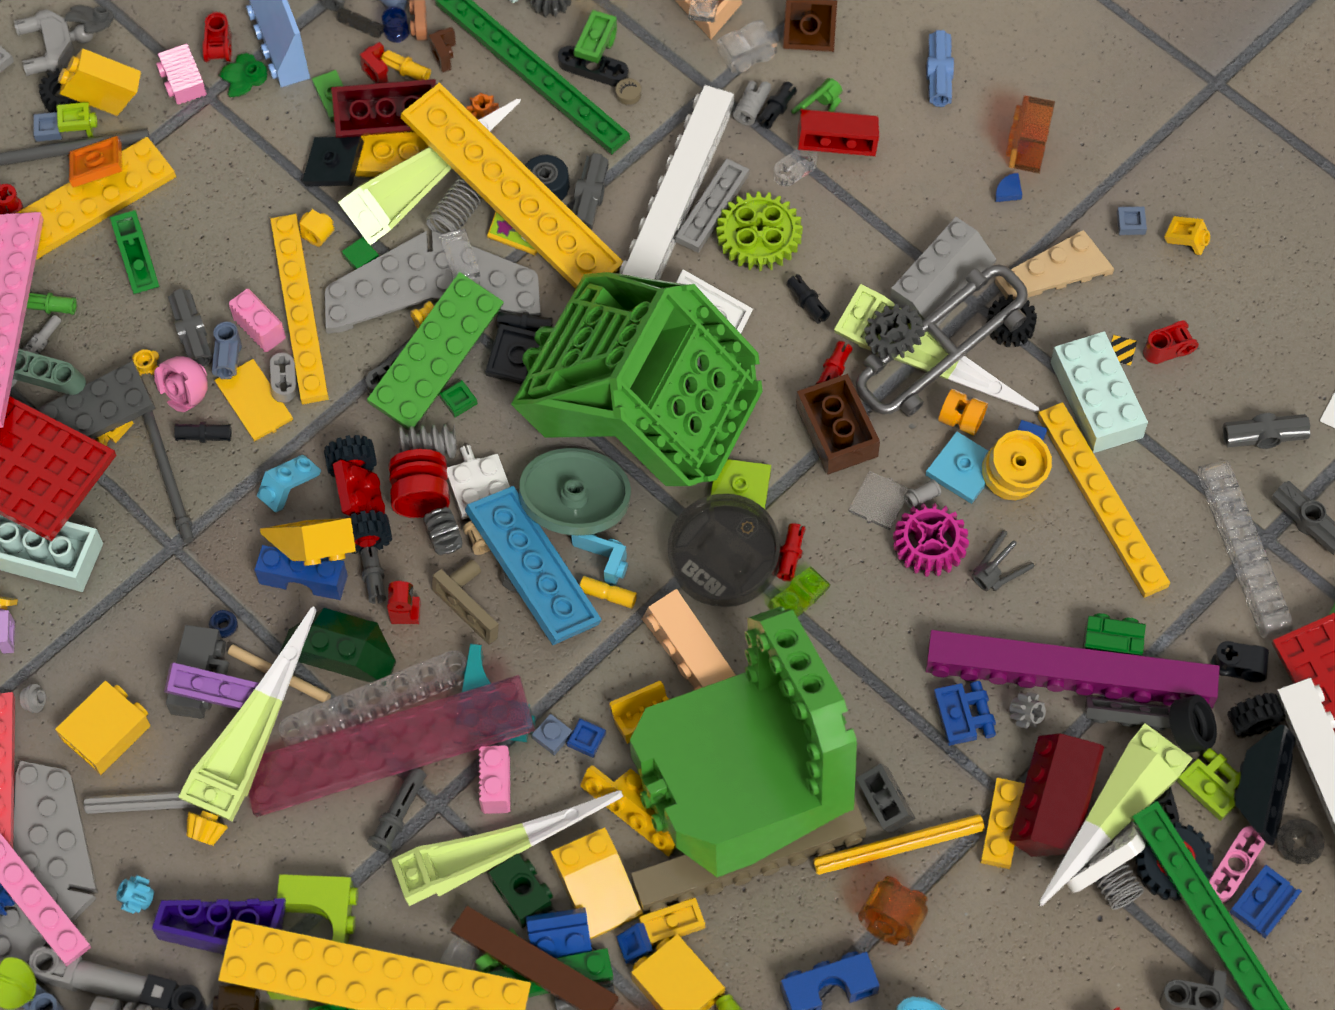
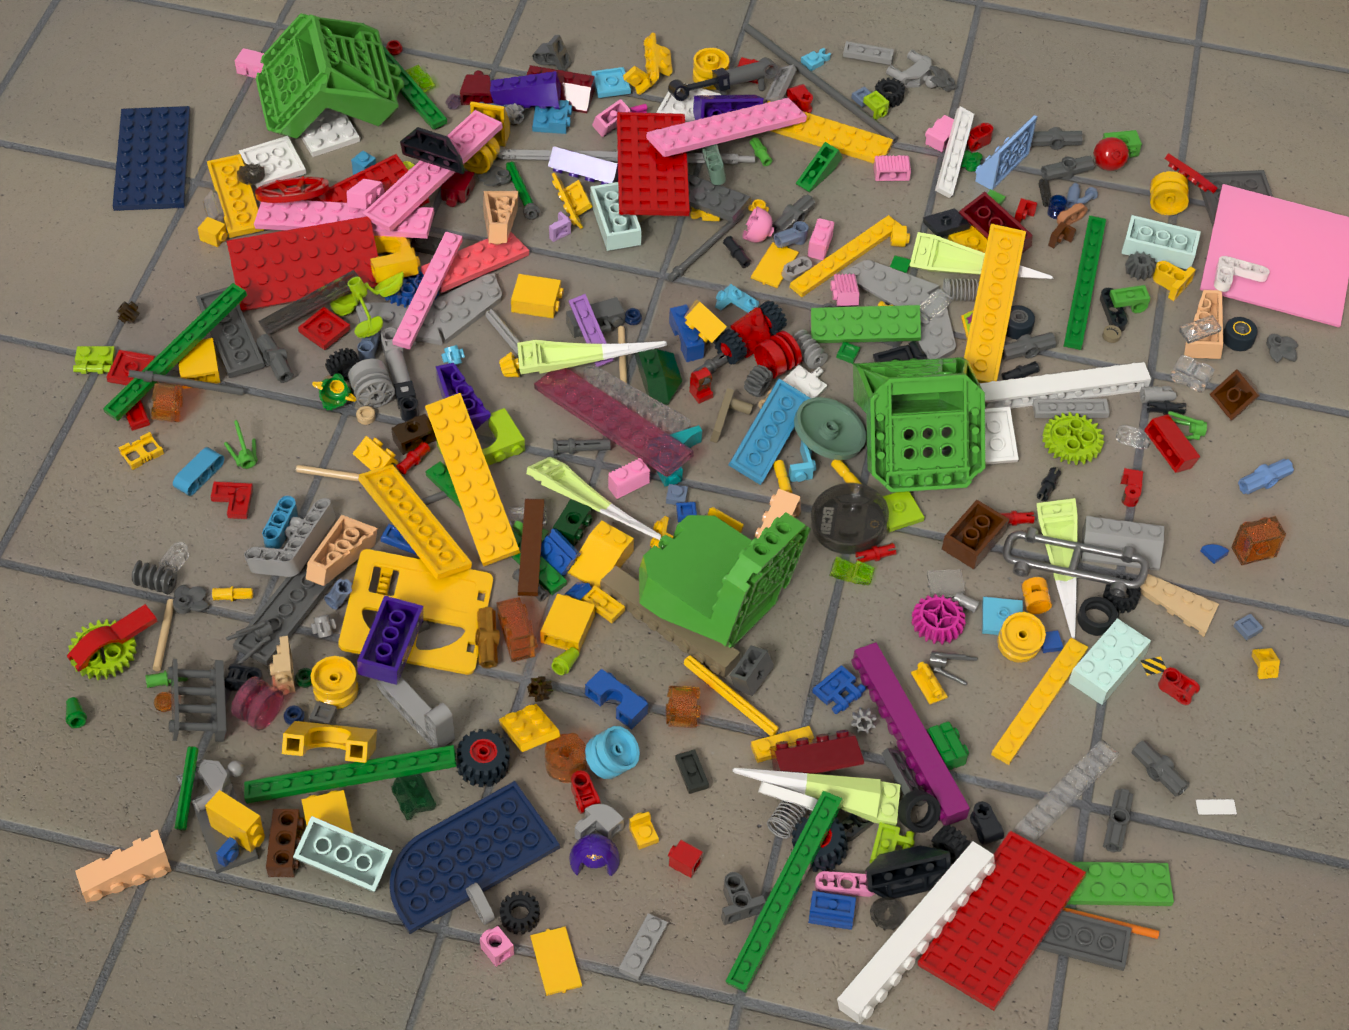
camera: 55 degrees right, 10 degrees down
light grey plate [20,684,46,713] -> none
yellow brick [58,48,141,116] -> none
orange tile [69,136,122,188] -> none
yellow axle [381,50,431,80] -> none
orange gear [466,93,499,120] -> none
dark grey gear [864,304,925,360] -> none
none -> pearl dark grey plate [675,749,709,794]
none -> bright pink brick [830,273,859,306]
none -> yellow piece [831,460,862,492]
none -> bright pink brick [873,155,911,181]
none -> yellow hinge [911,662,948,705]
none -> white plate [935,106,974,198]
none -> black pin [1001,361,1040,380]
none -> black tyre [1077,597,1117,636]
none -> red leg [1120,468,1143,507]

